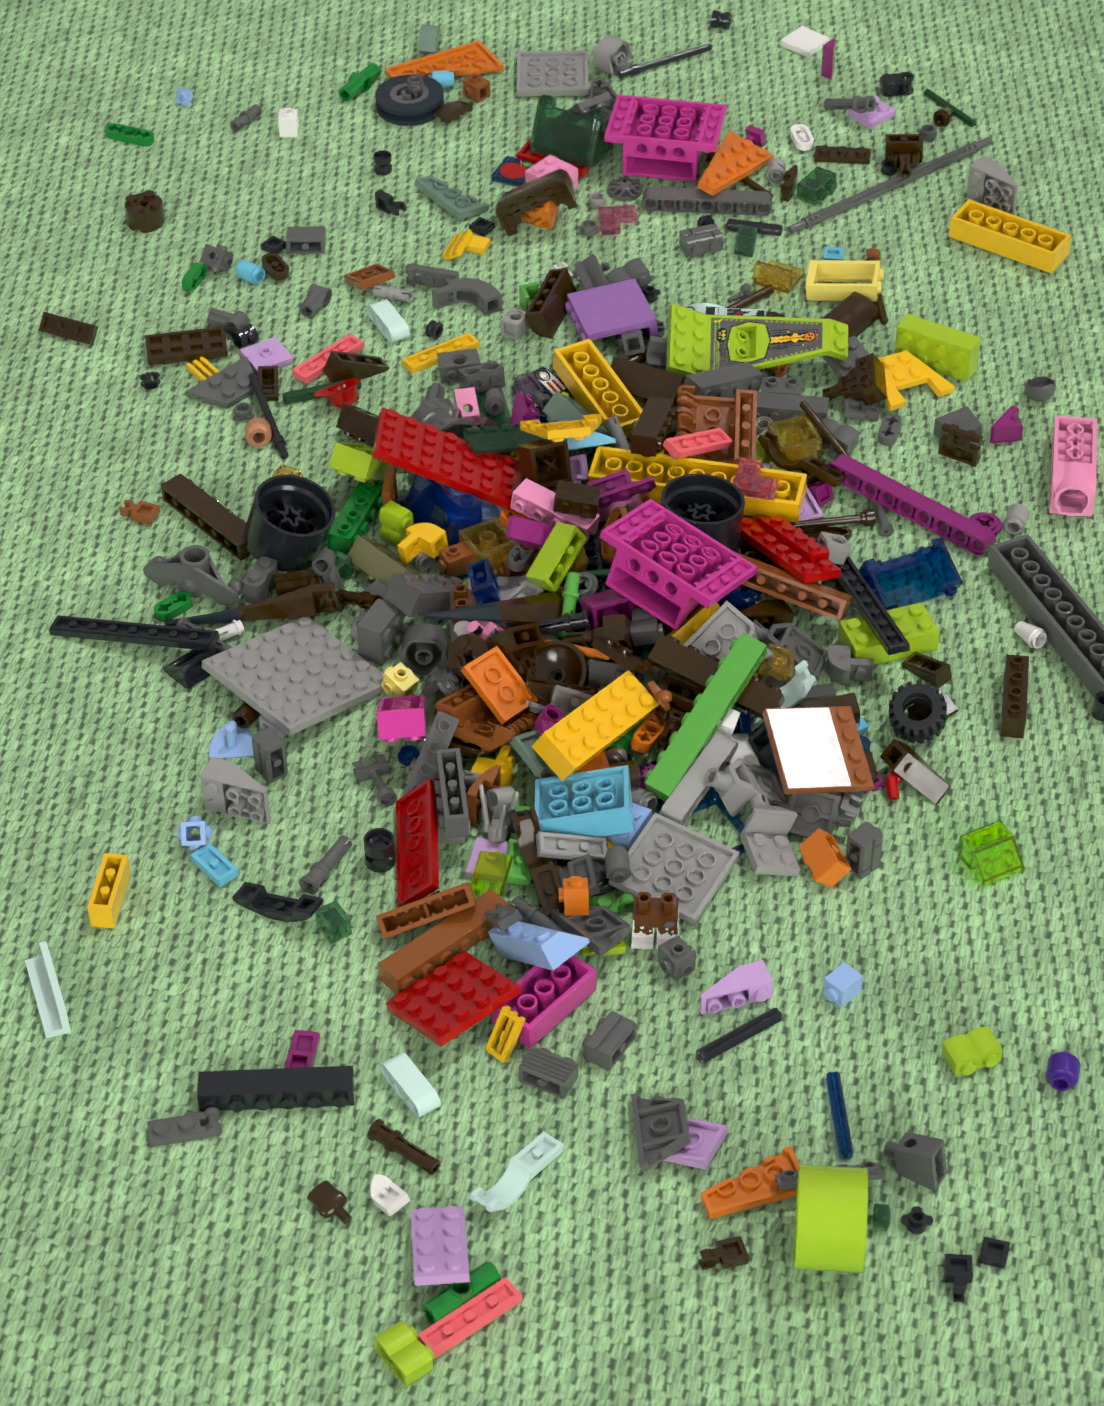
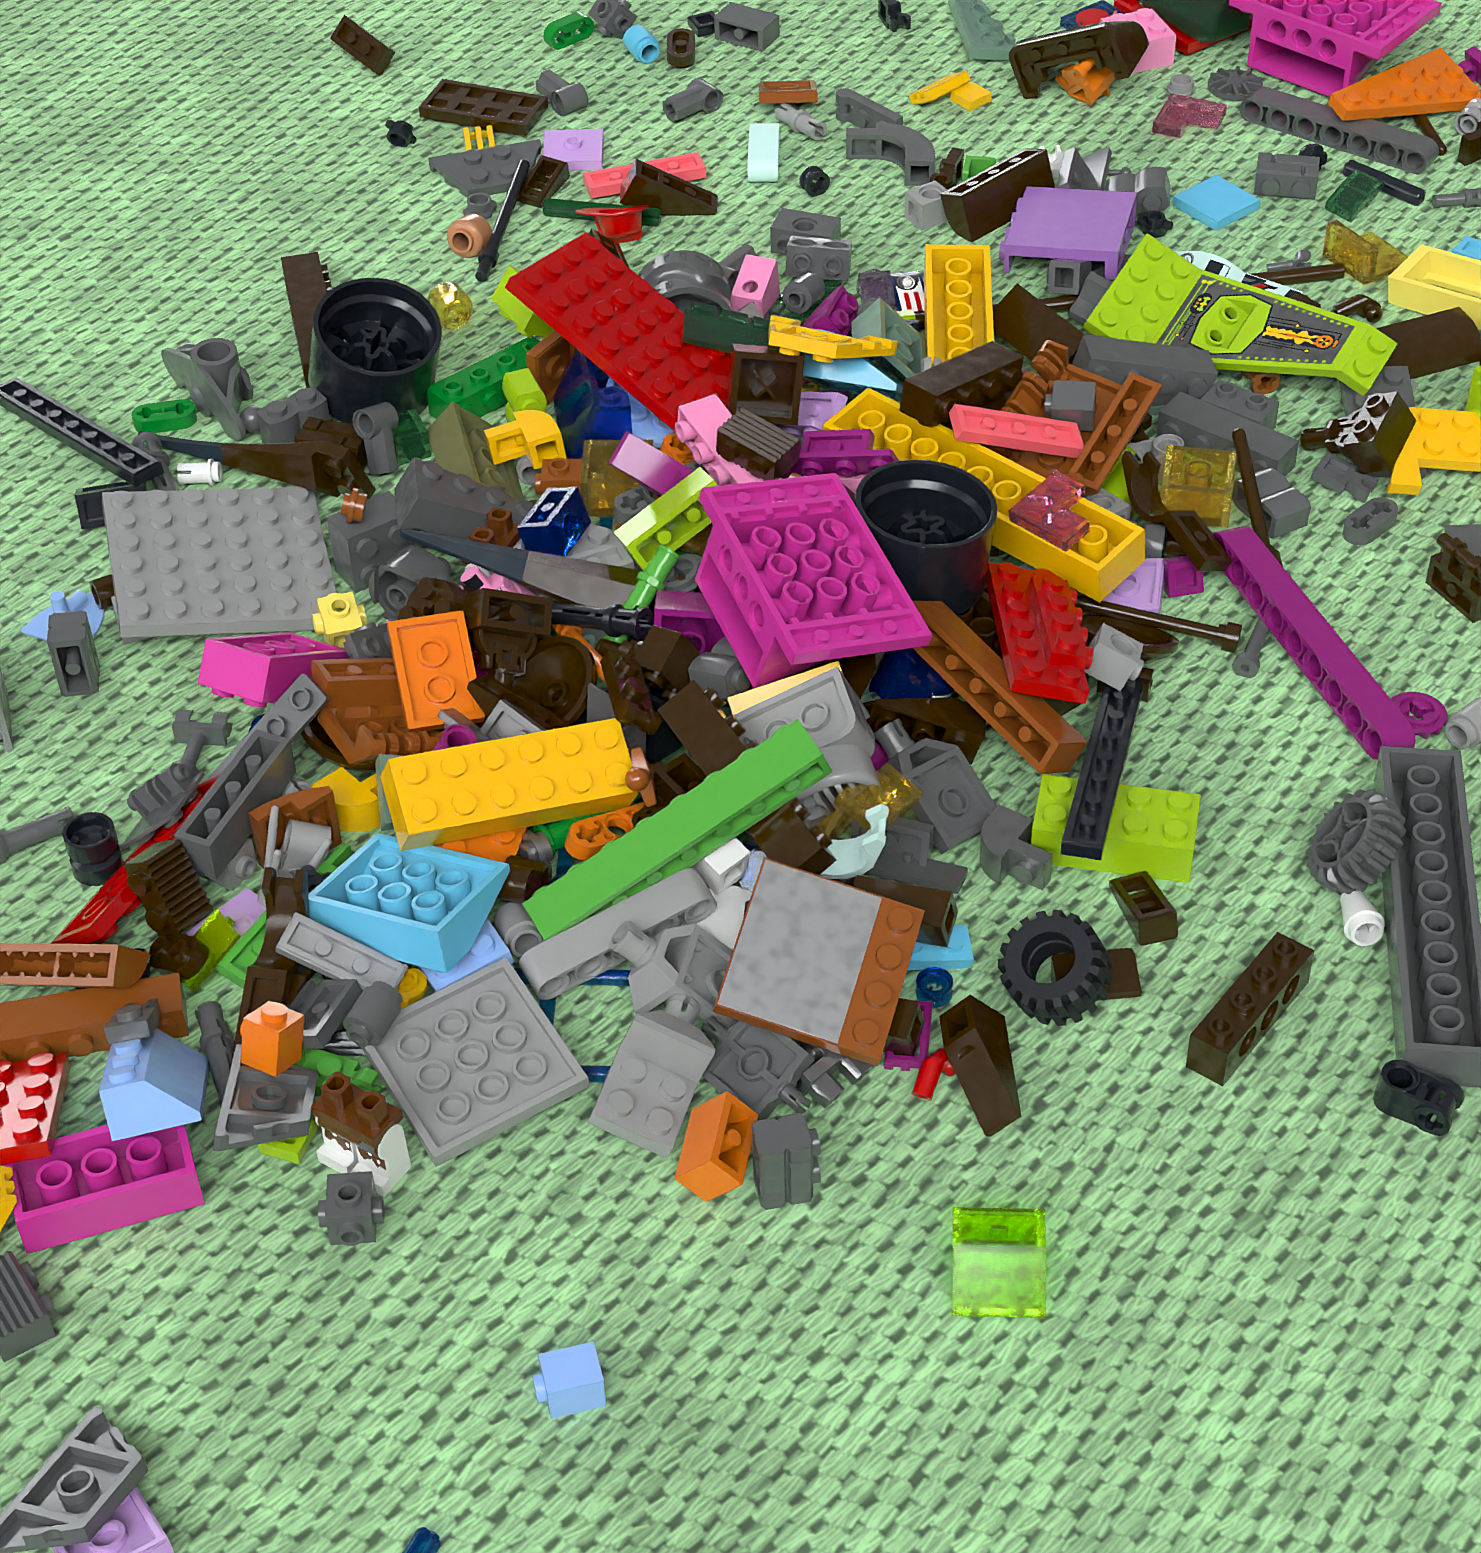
camera: 30 degrees right, 0 degrees up
dark orange plate [119,500,160,525] -> none
black wheel [231,324,259,349] -> none
dark brown pin [338,589,383,609] -> none
yellow tile [401,332,480,374] -> none
black tile [469,217,495,237] -> none
flat silver plate [580,220,599,236] -> none
dark grey brick [582,1011,636,1071] -> none
black axle [696,1007,782,1063] -> none
lavender slope [700,960,773,1015] -> none
windscreen [859,537,963,610] -> none
none -> dark grey hinge [120,763,205,850]
none -> dark brown brick [124,839,213,937]
none -> dark brown plate [149,934,210,980]
none -> dark orange plate [340,488,367,524]
none -> dark brown plate [930,147,964,190]
none -> dark grey brick [1045,380,1096,431]
none -> medium azure tile [1172,175,1260,231]
none -> dark grey gear [1305,789,1407,895]
none -> dark brown arm [1333,294,1383,323]

